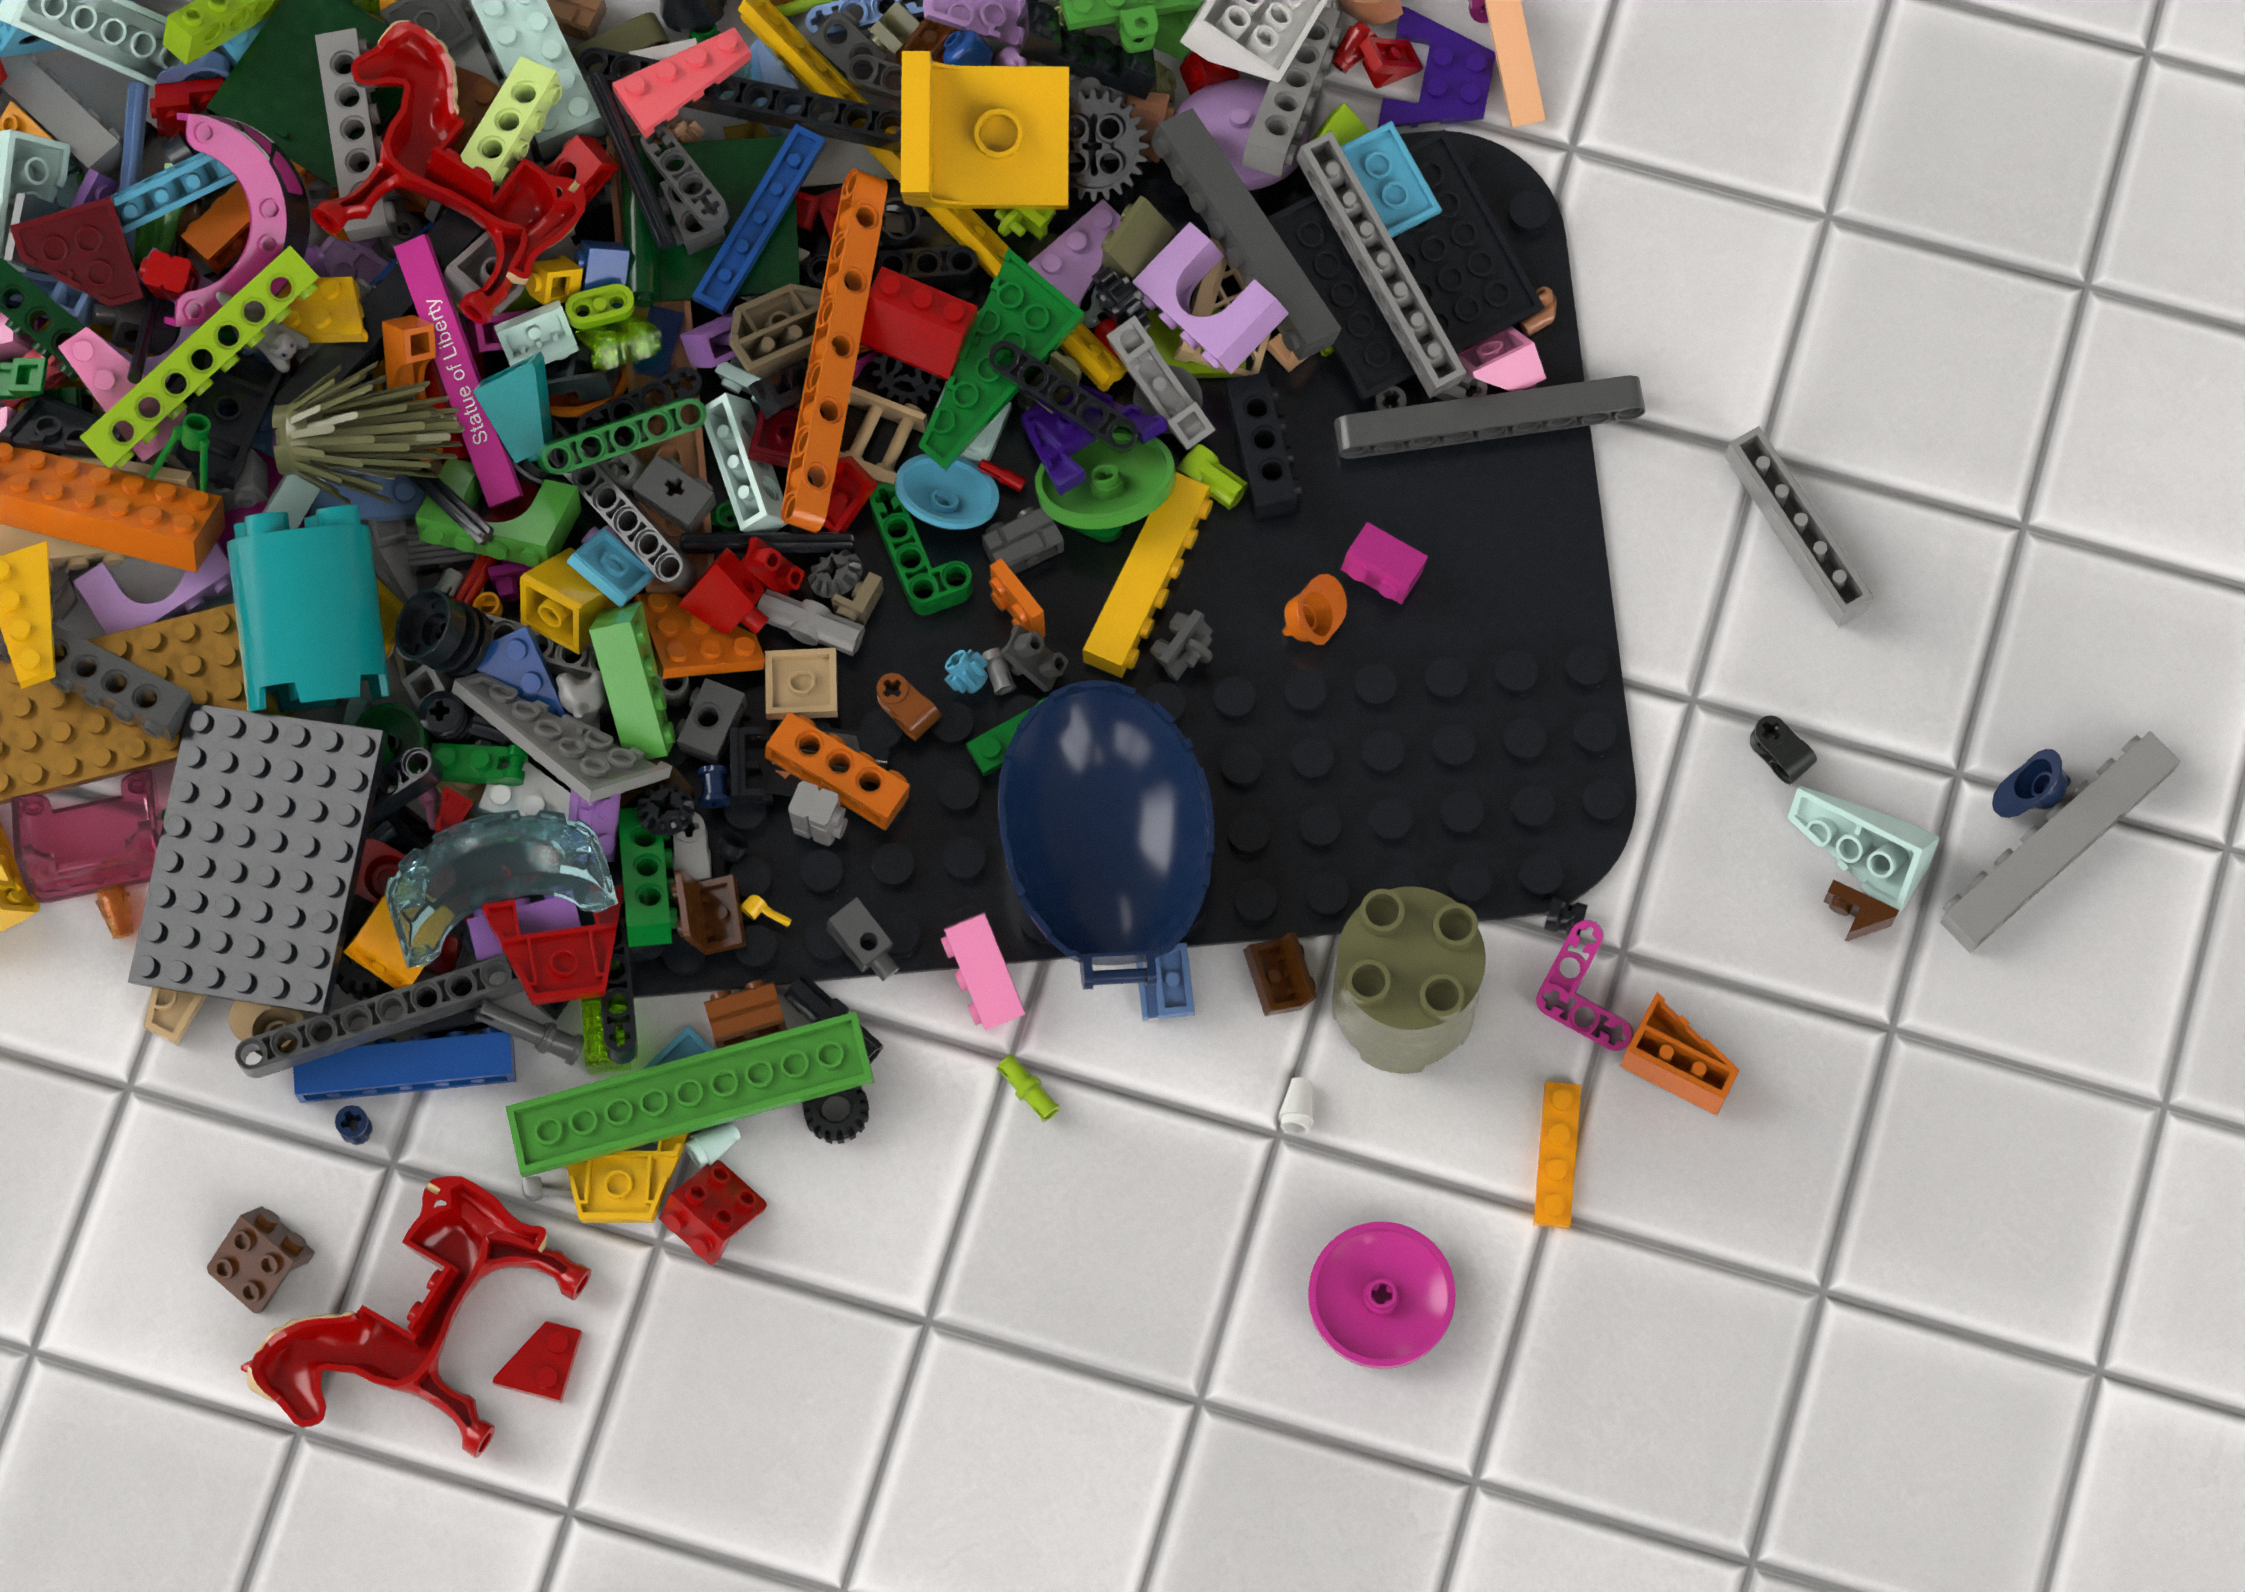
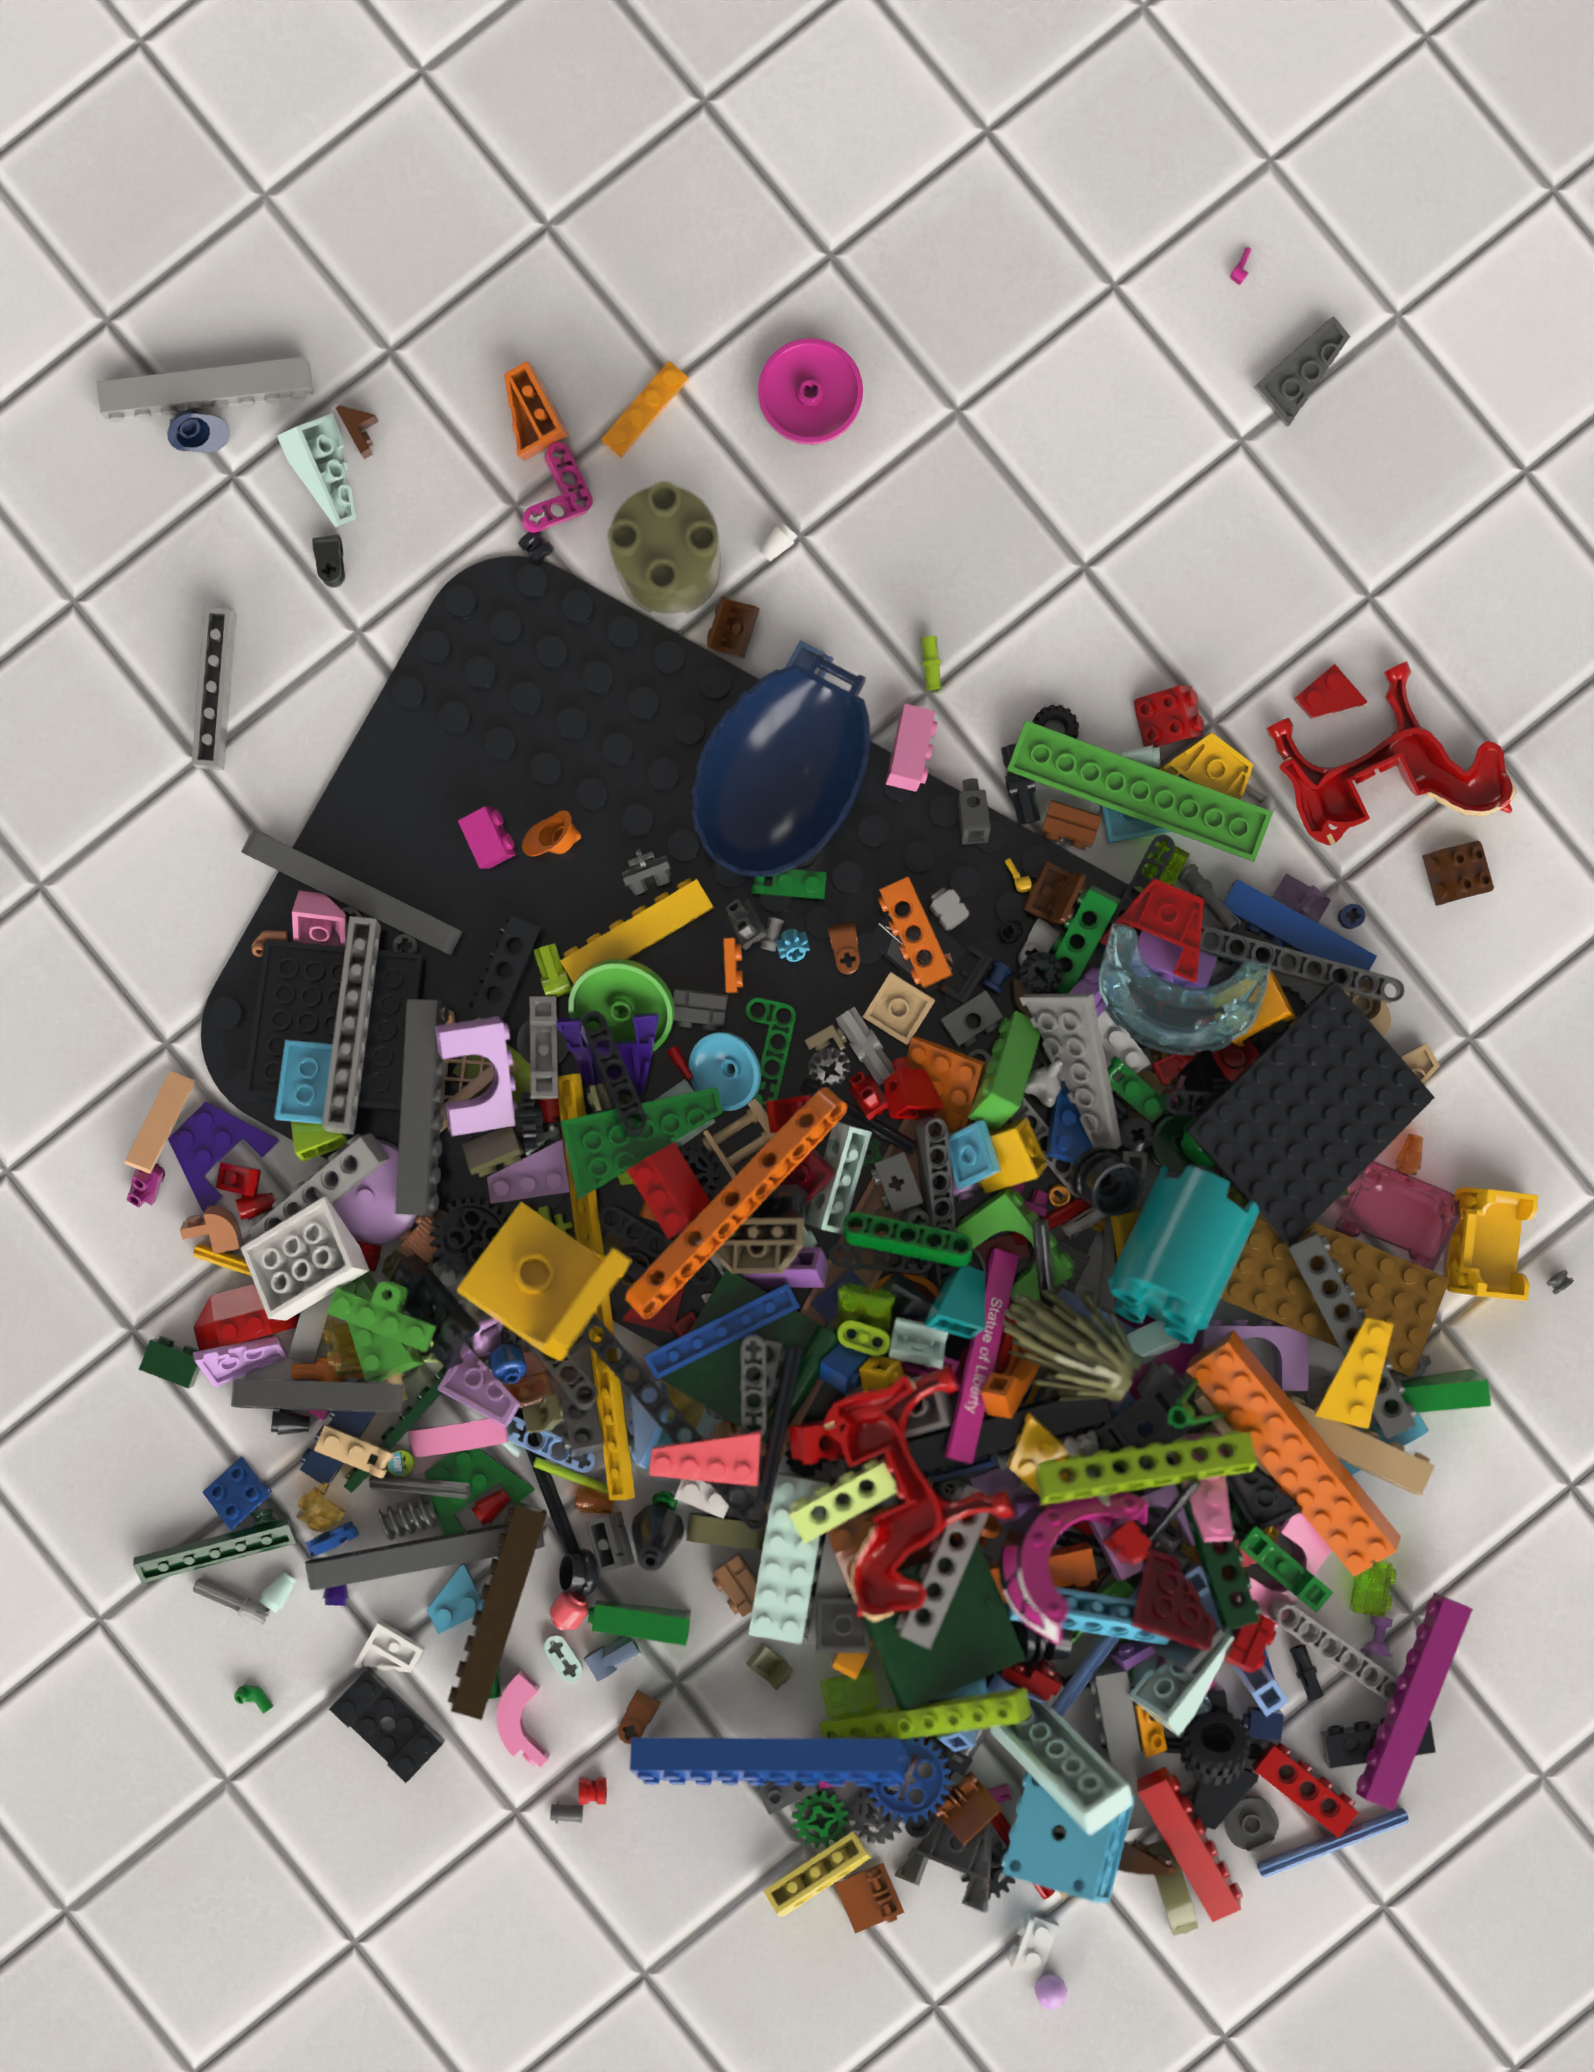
camera: 145 degrees left, 15 degrees up
none -> clear purple slope [1272,873,1331,923]

